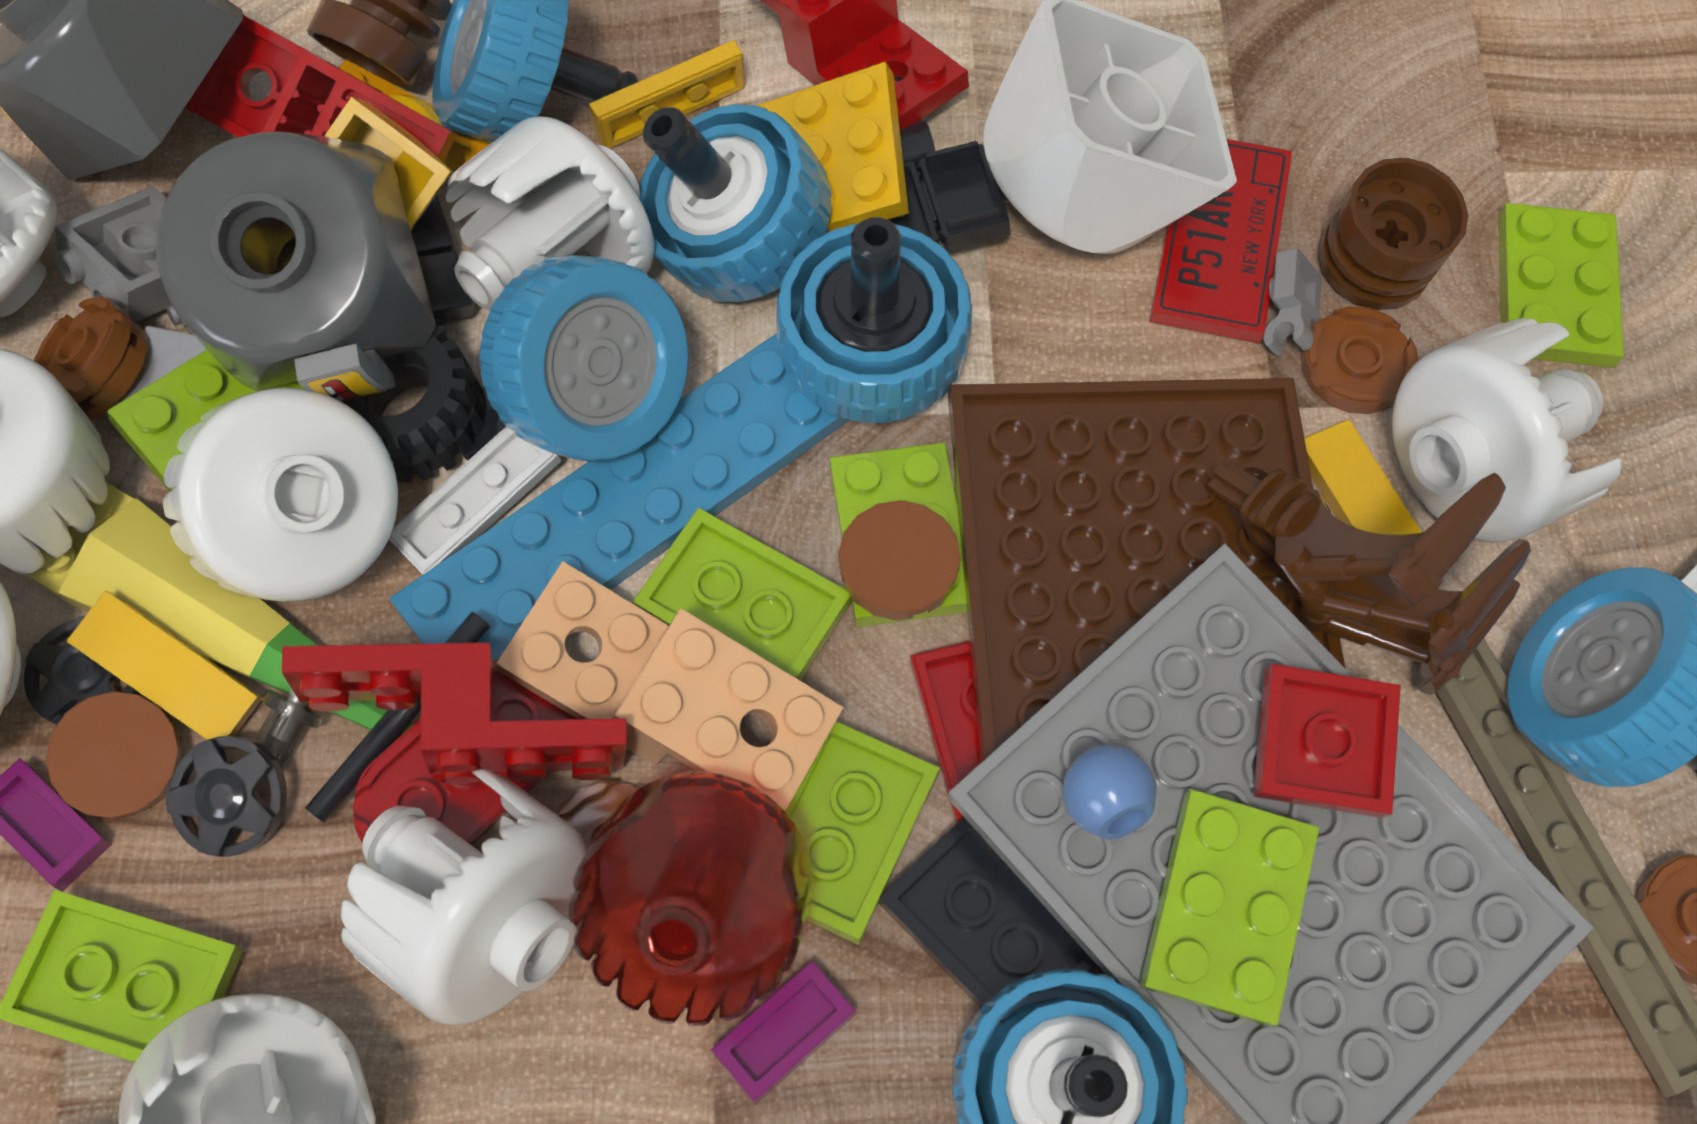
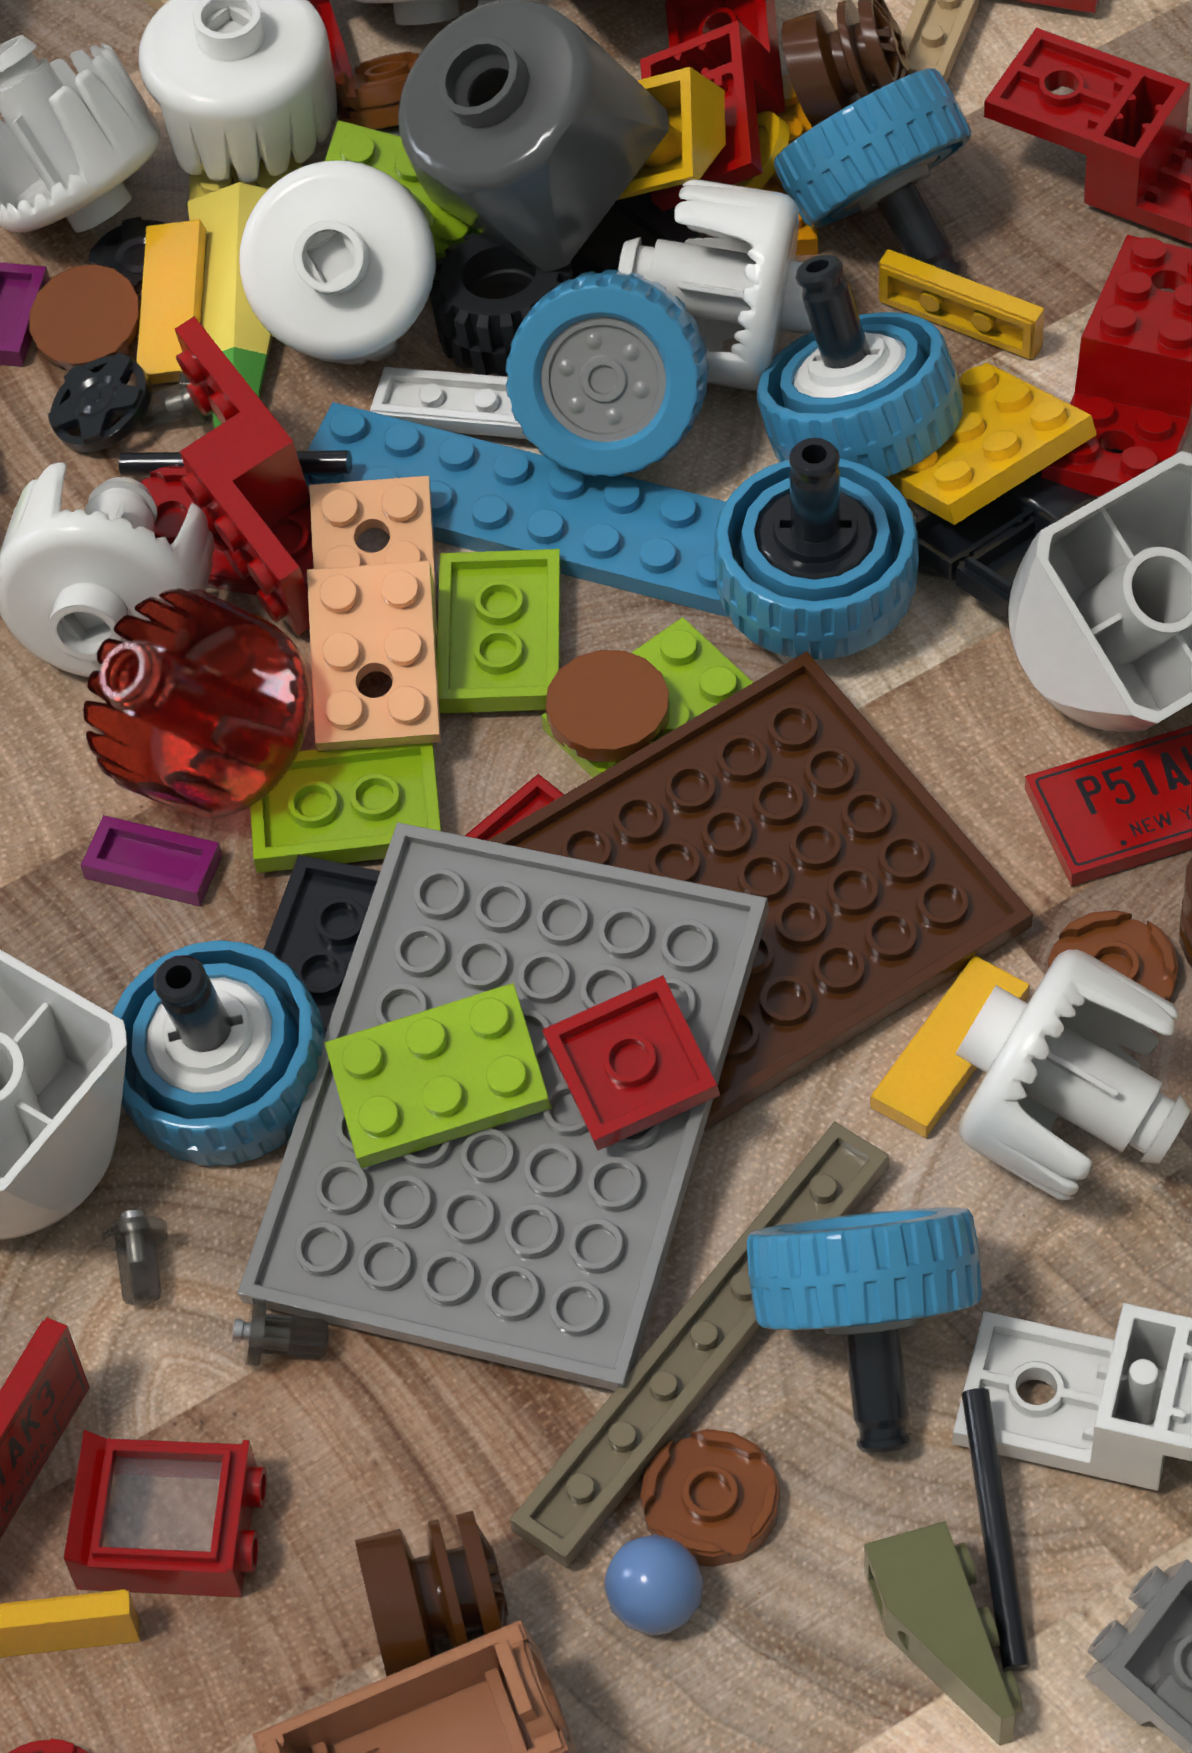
camera: 65 degrees right, 10 degrees down
light grey slope [294,343,396,402] -> none
medium blue piece [1063,745,1157,840] -> none
reddish brown piece [1207,461,1531,695] -> none
light grey plate [1264,247,1322,356] -> none

